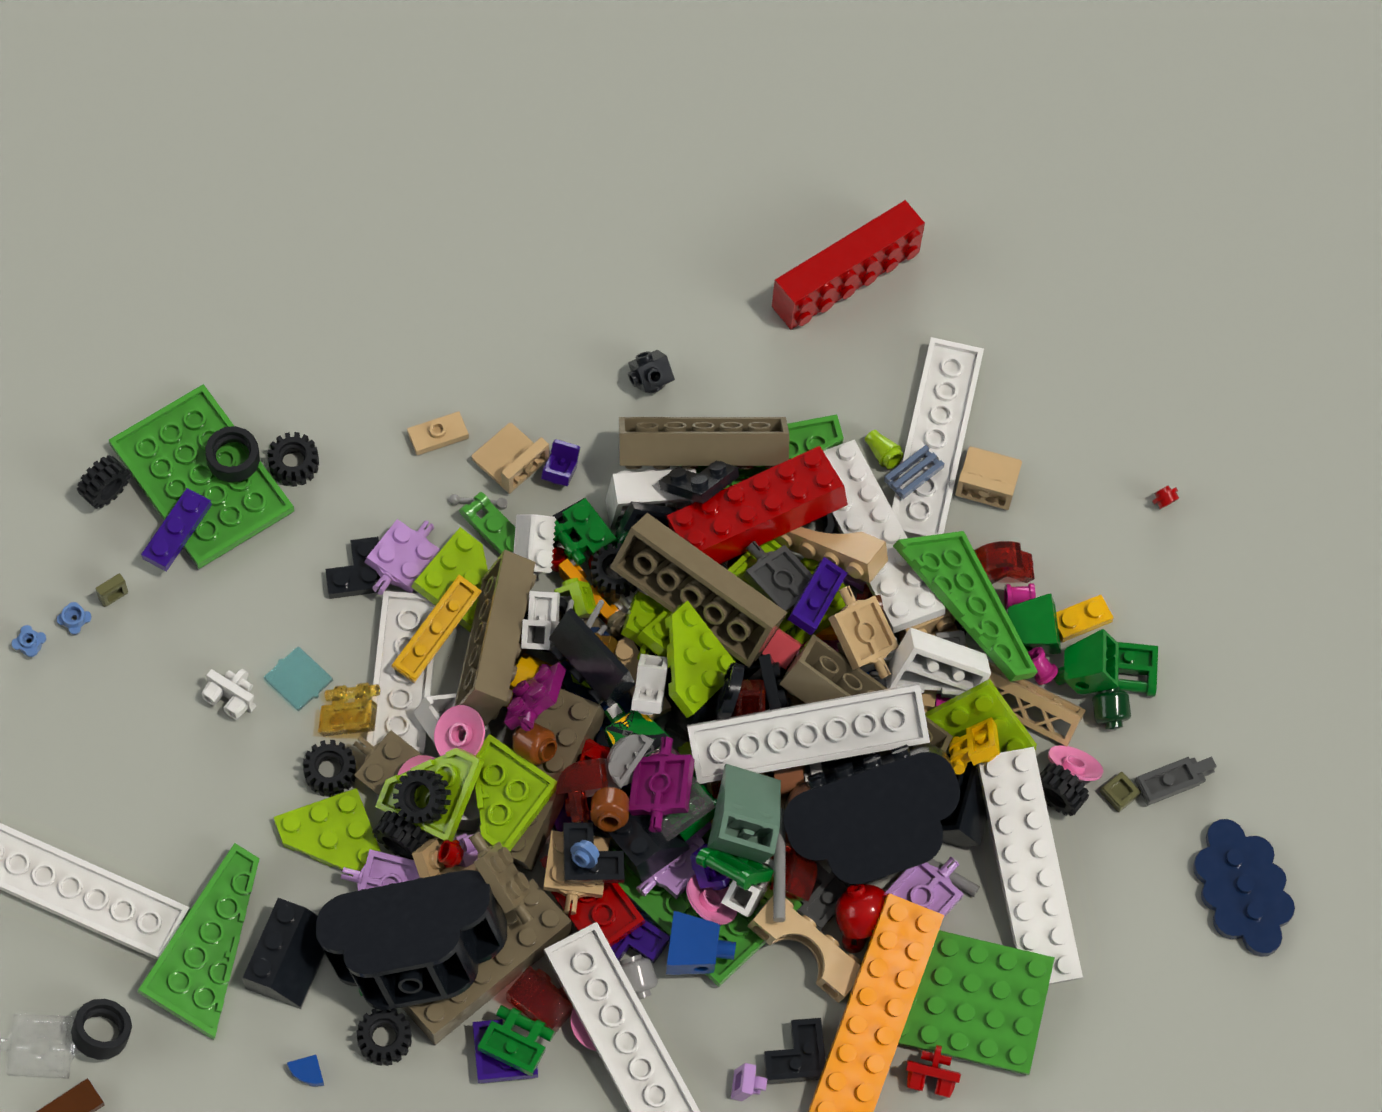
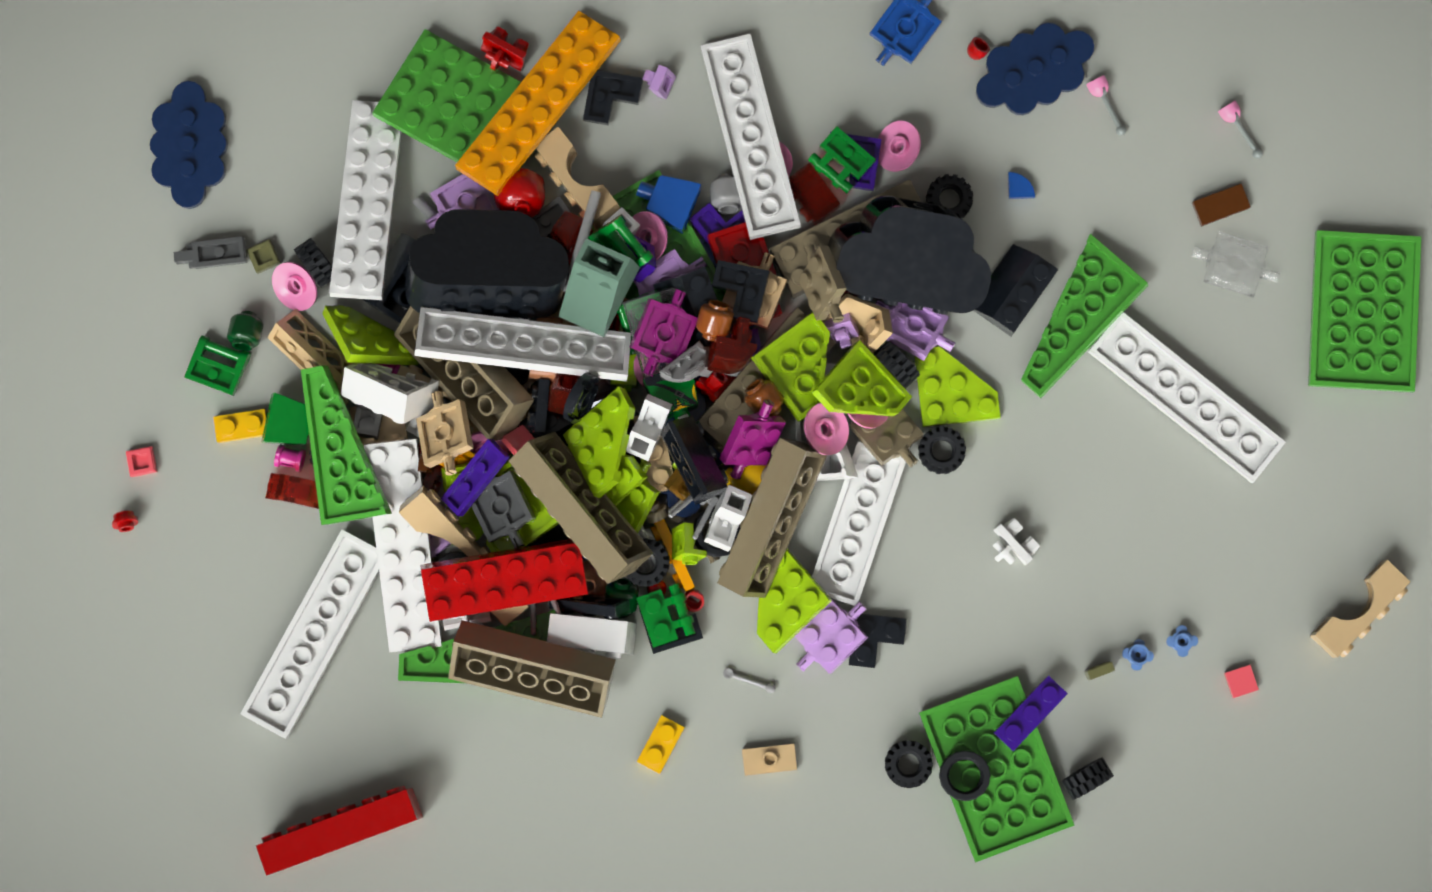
camera: 150 degrees left, 20 degrees up
black tyre [71,999,132,1060] -> none
clear light blue piece [264,646,333,711] -> none
clear yellow plate [318,682,381,736] -> none
yellow tile [391,575,482,683] -> none
black tyre [393,770,451,824] -> none
red plate [437,840,464,868] -> none
bright green plate [459,492,516,555] -> none
tan bracket [472,423,549,494] -> none
white brick [513,514,556,573] -> none
dark purple bracket [541,439,580,487] -> none
medium blue plate [570,840,600,868] -> none
black brick [628,350,675,393] -> none
black plate [659,460,740,504] -> none
lime cone [865,430,904,469] -> none
sand blue tile [884,445,945,500] -> none
yellow plate [949,717,1000,775] -> none
tan bracket [955,446,1022,510] -> none
dark pink bush [1028,647,1058,685] -> none
green torso [1054,629,1119,695] -> none
none -> coral tile [126,446,157,477]
none -> yellow plate [637,715,685,774]
none -> bright pink dish [878,121,921,172]

